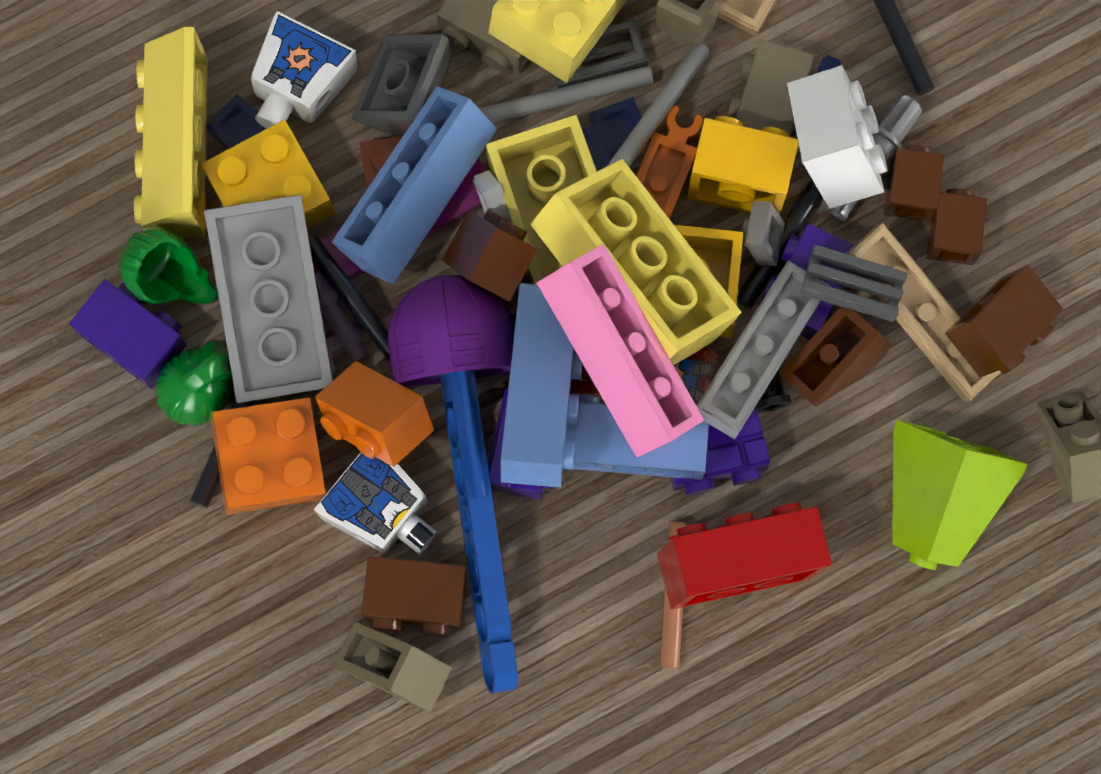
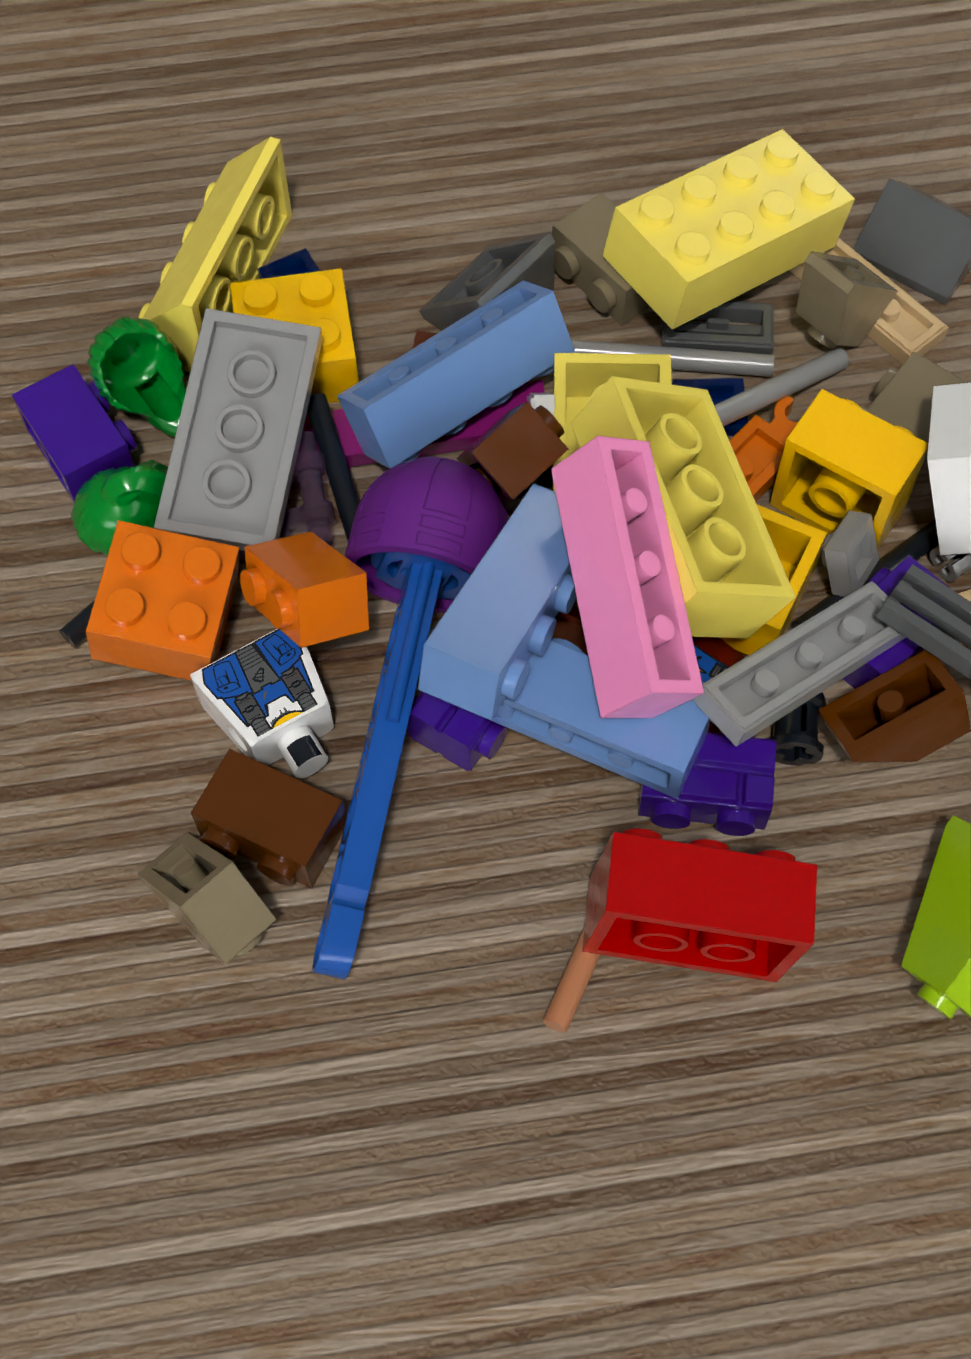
camera: 20 degrees right, 15 degrees down
torso [251,11,358,129] -> none

